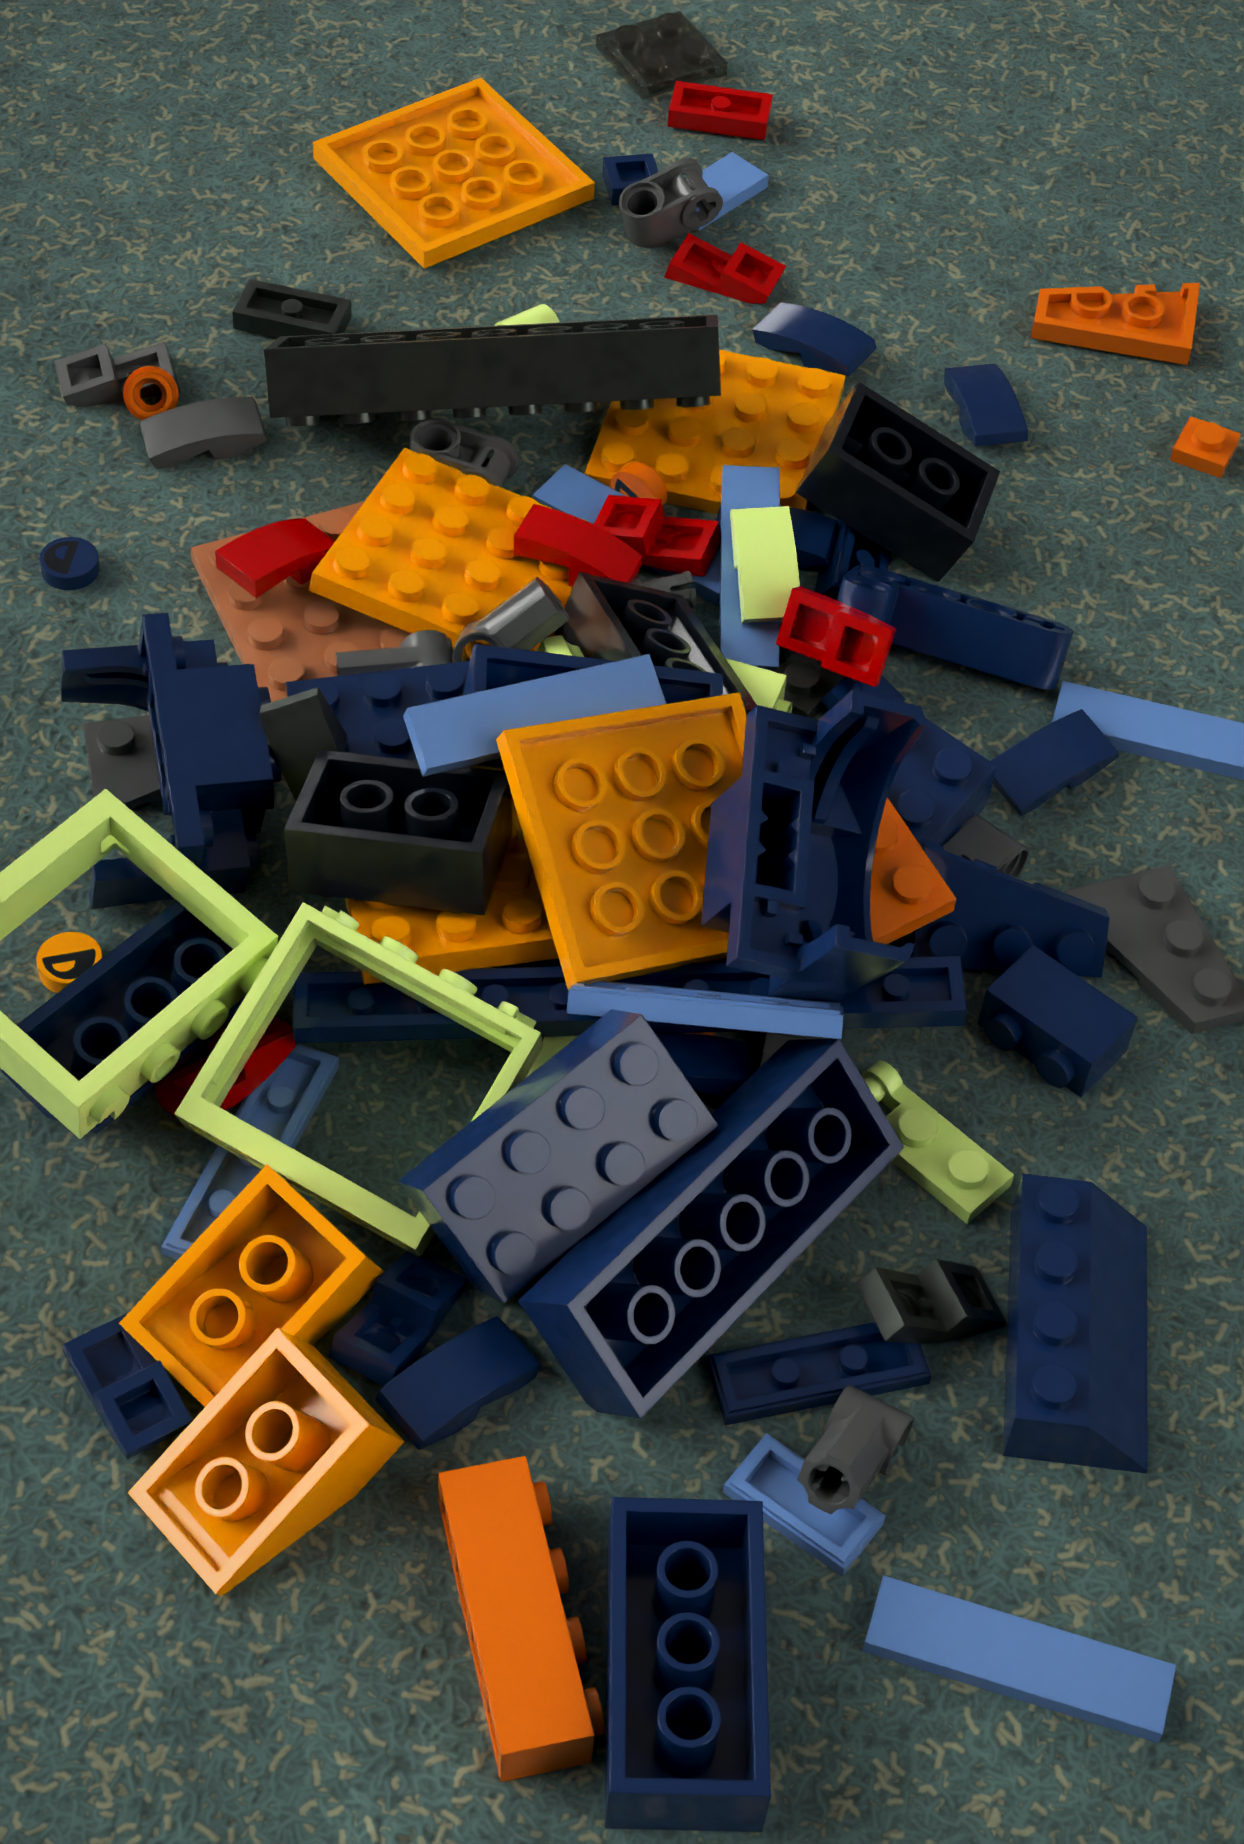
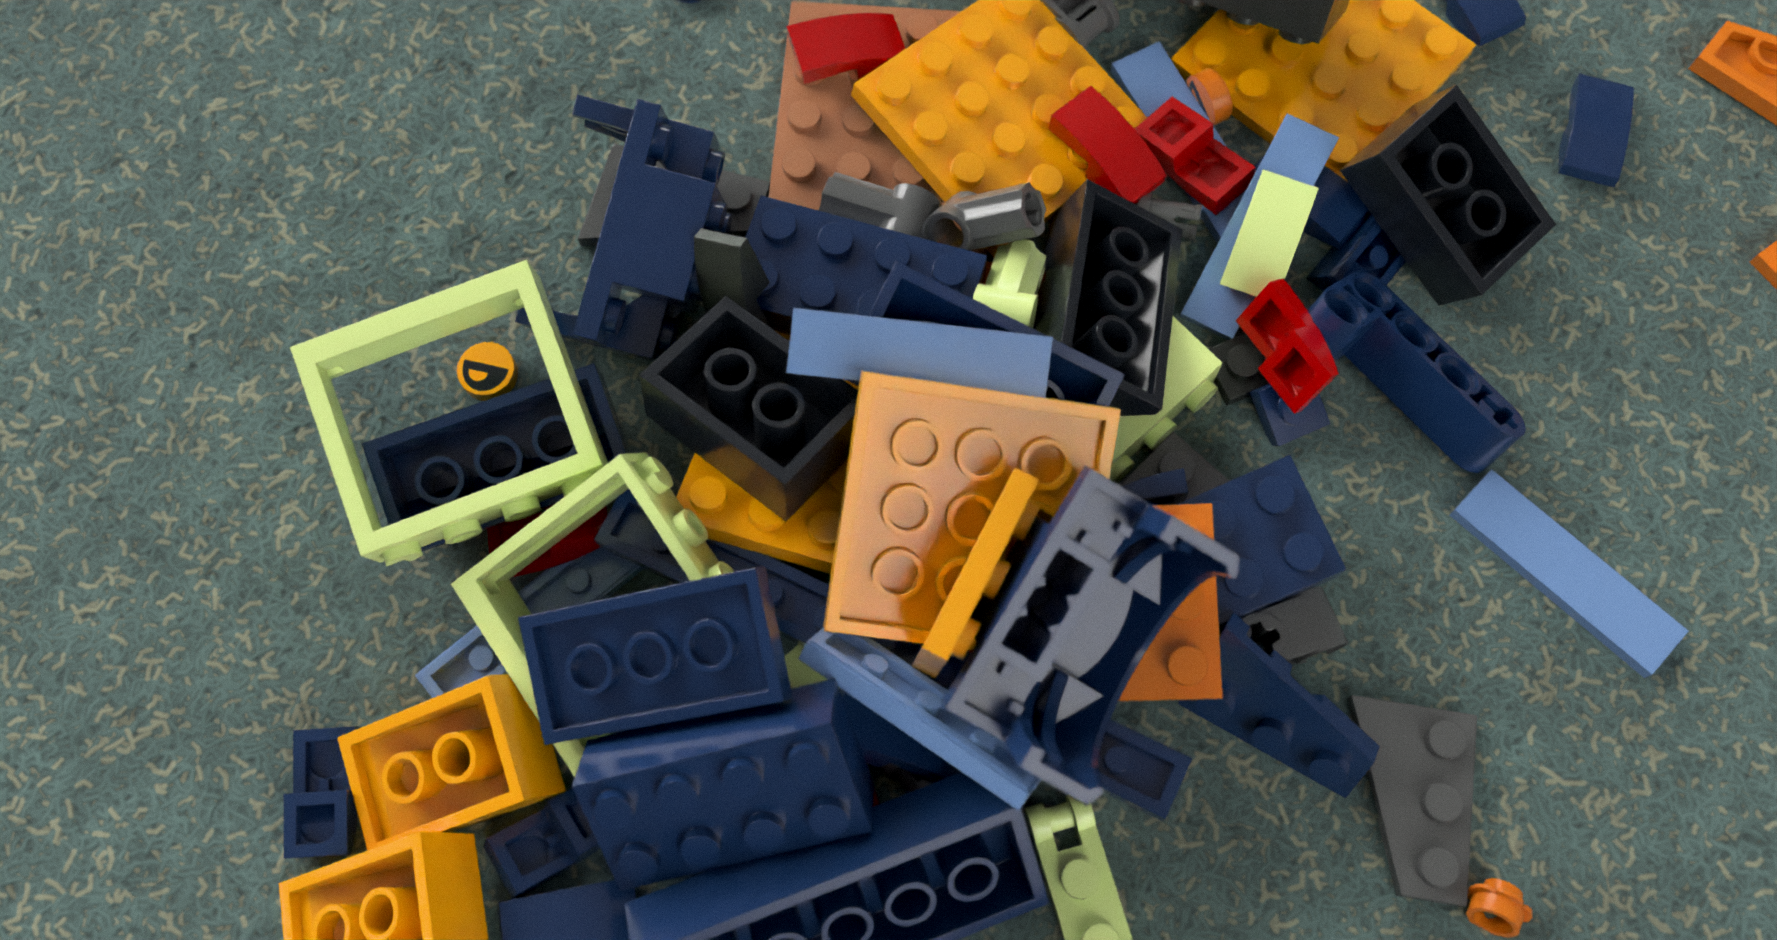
camera: 35 degrees right, 20 degrees up
dark blue brick [978,945,1138,1097] -> none
dark blue slope [990,709,1119,816] -> none
none -> dark blue plate [518,565,793,745]
none -> light orange wing [912,468,1041,678]

